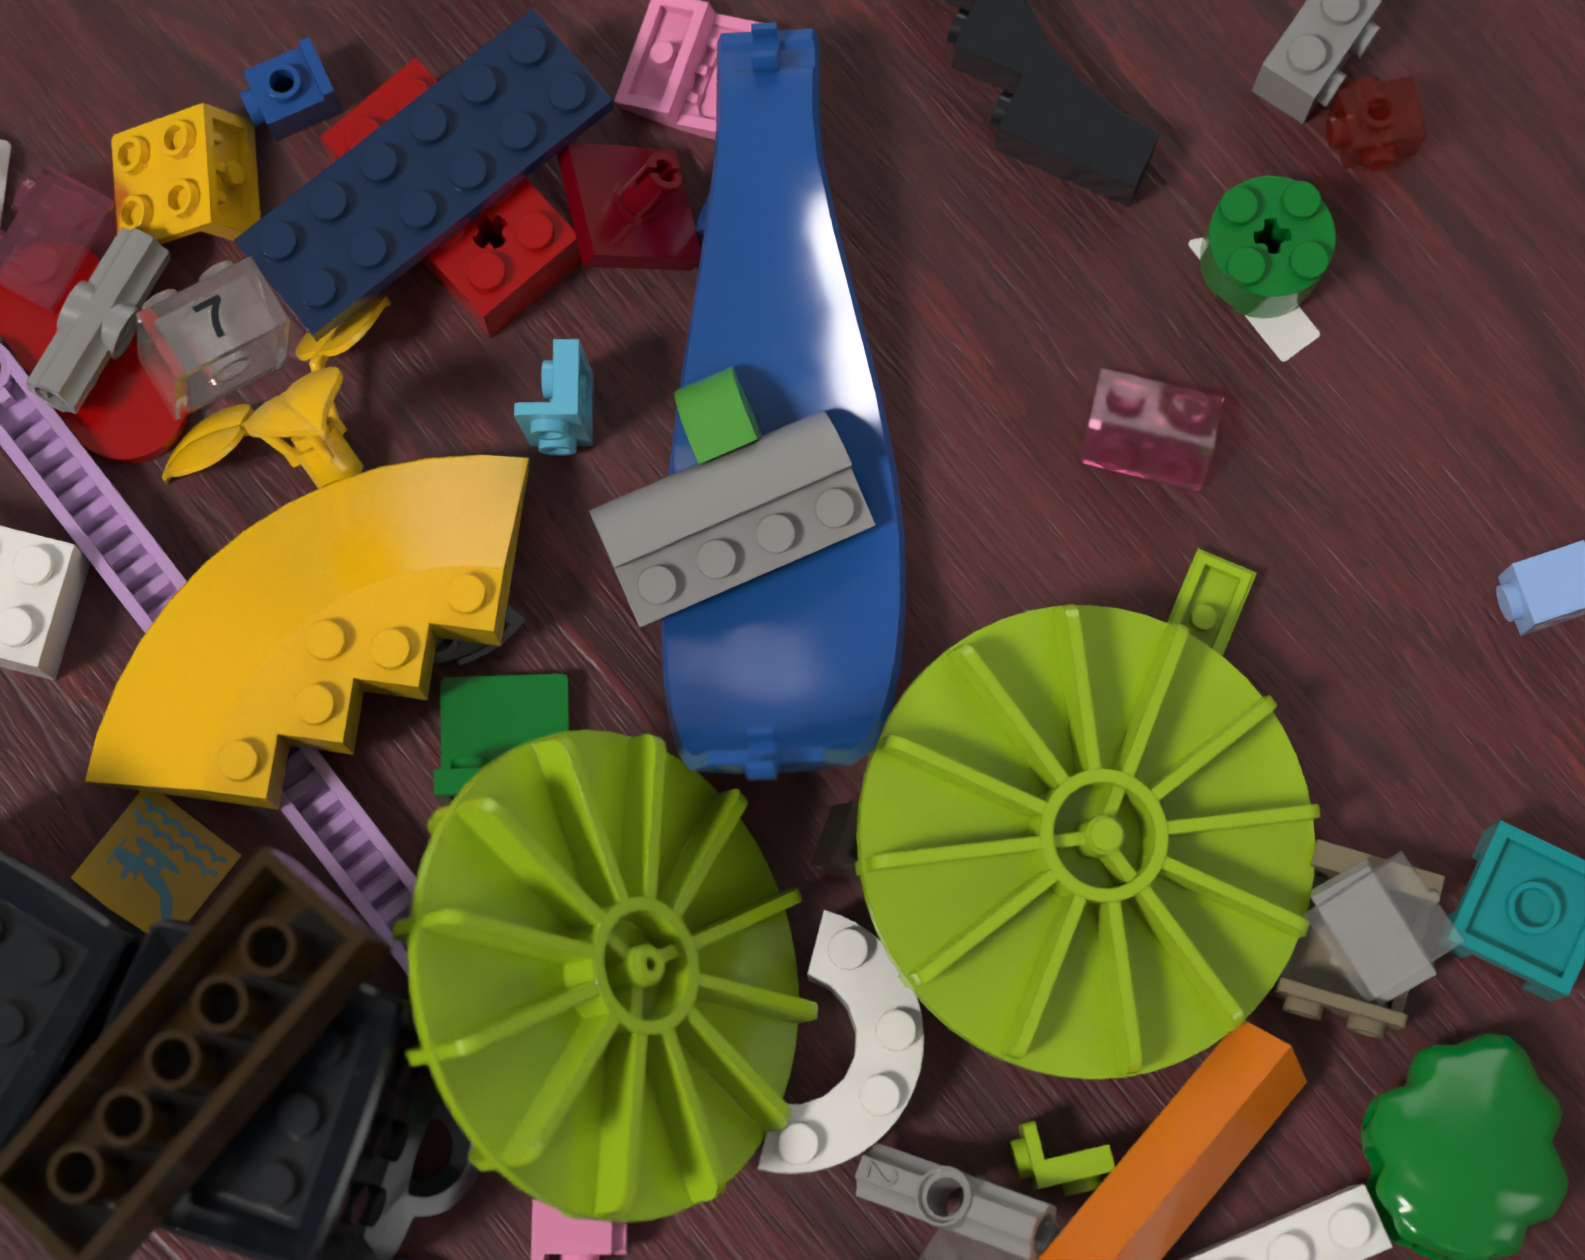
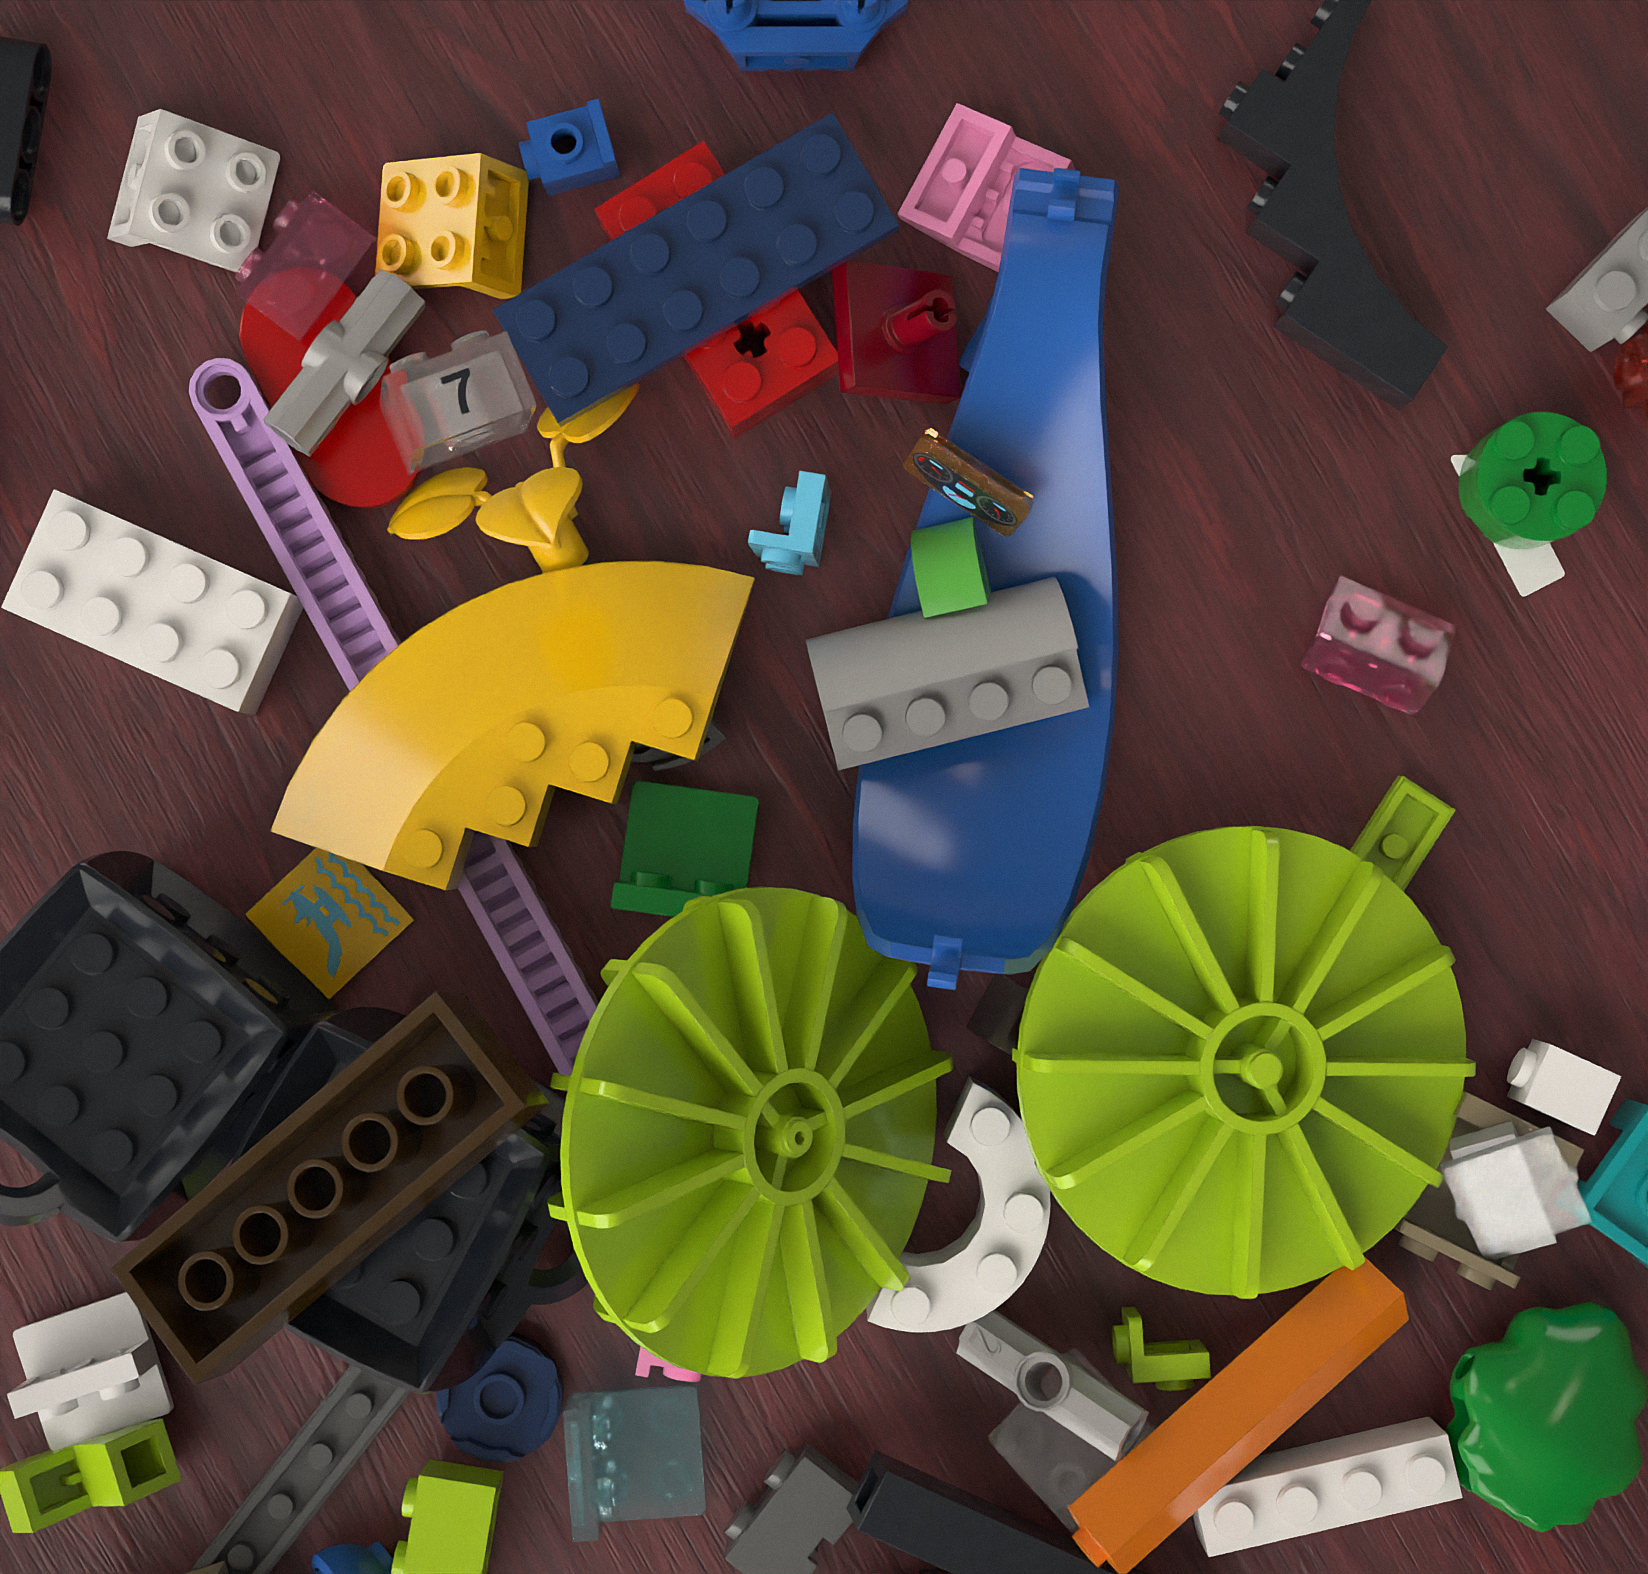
camera: 10 degrees right, 10 degrees up
none -> slope [903,428,1034,537]
none -> white brick [1506,1039,1622,1136]

